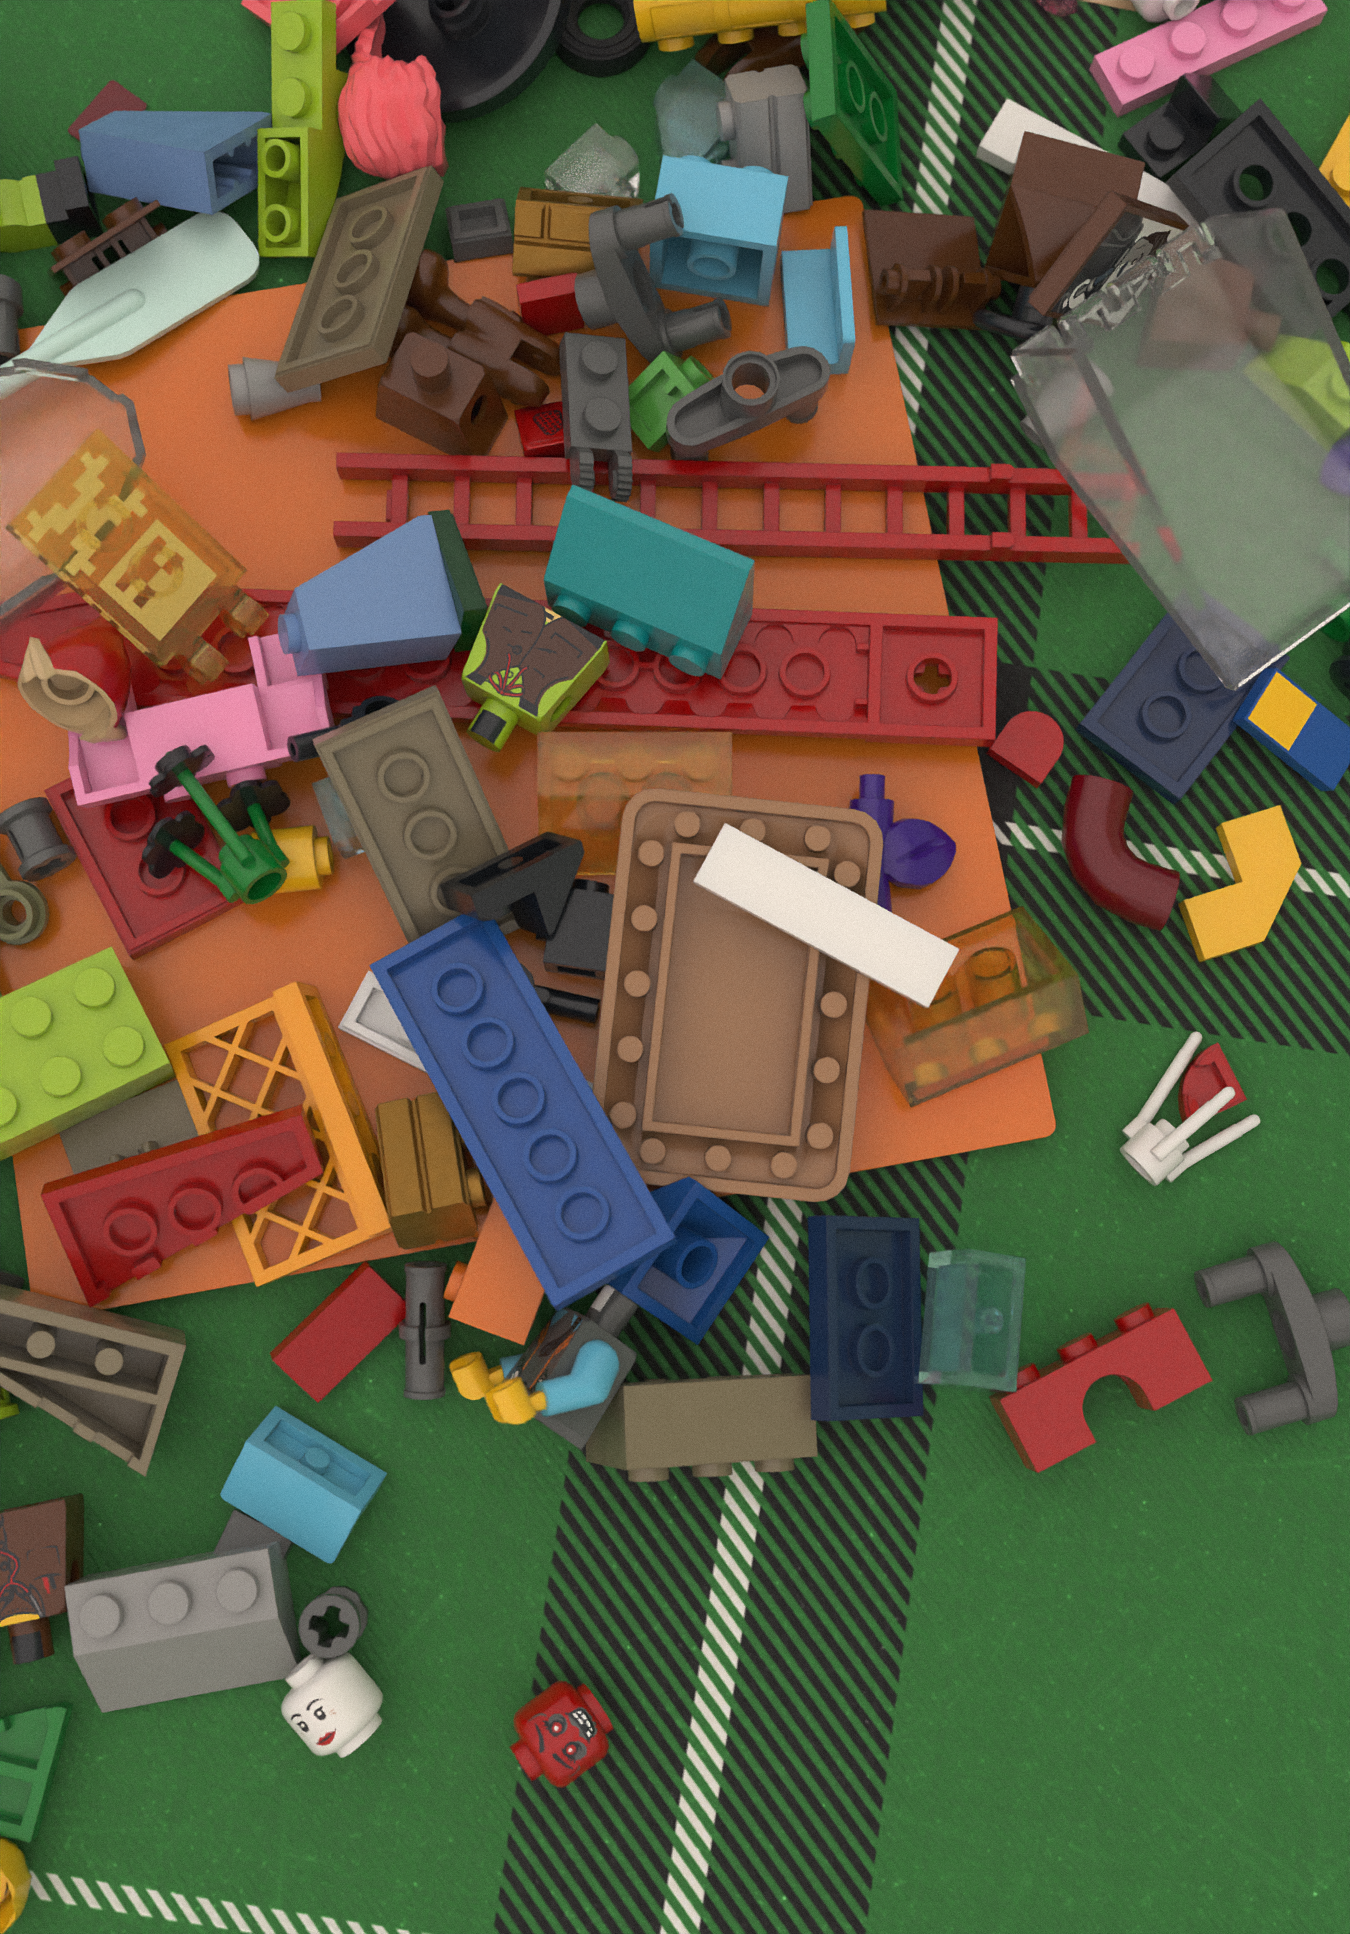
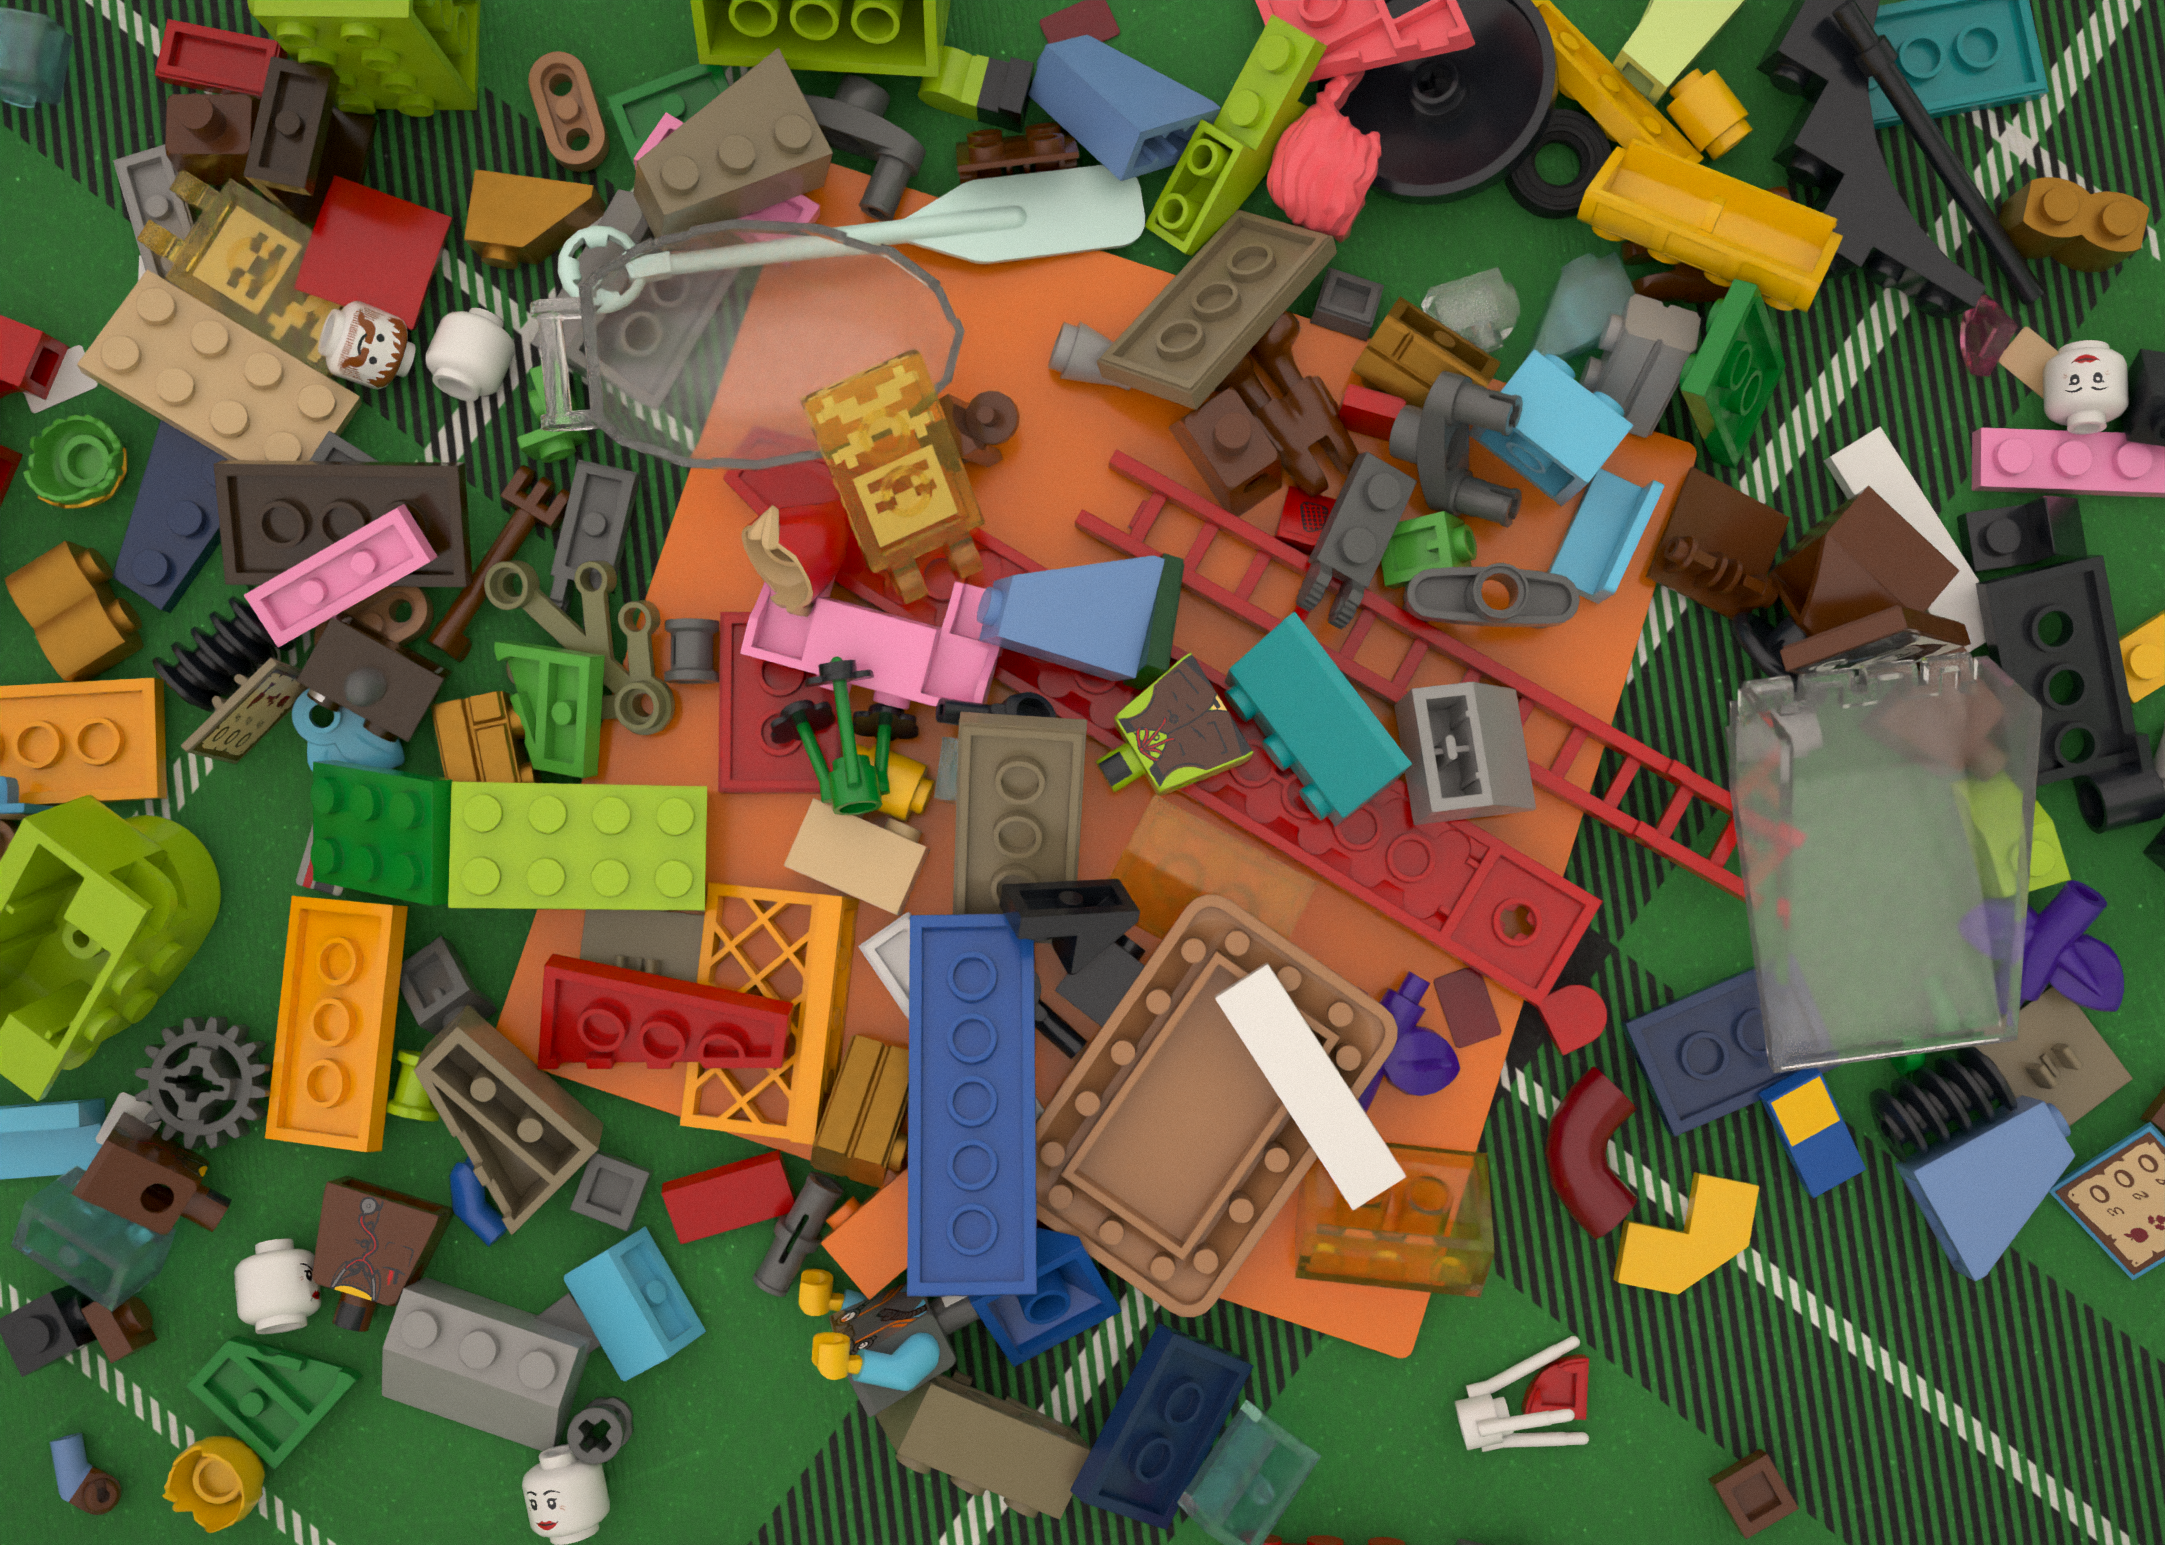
camera: 35 degrees right, 5 degrees up
none -> blue arm [449,1156,508,1247]
none -> dark grey tile [570,1149,654,1231]
none -> tan brick [784,798,930,915]
none -> reddish brown hips [913,391,1020,472]
none -> light grey slope [1394,682,1536,825]
none -> dark red sticker [1434,967,1501,1048]

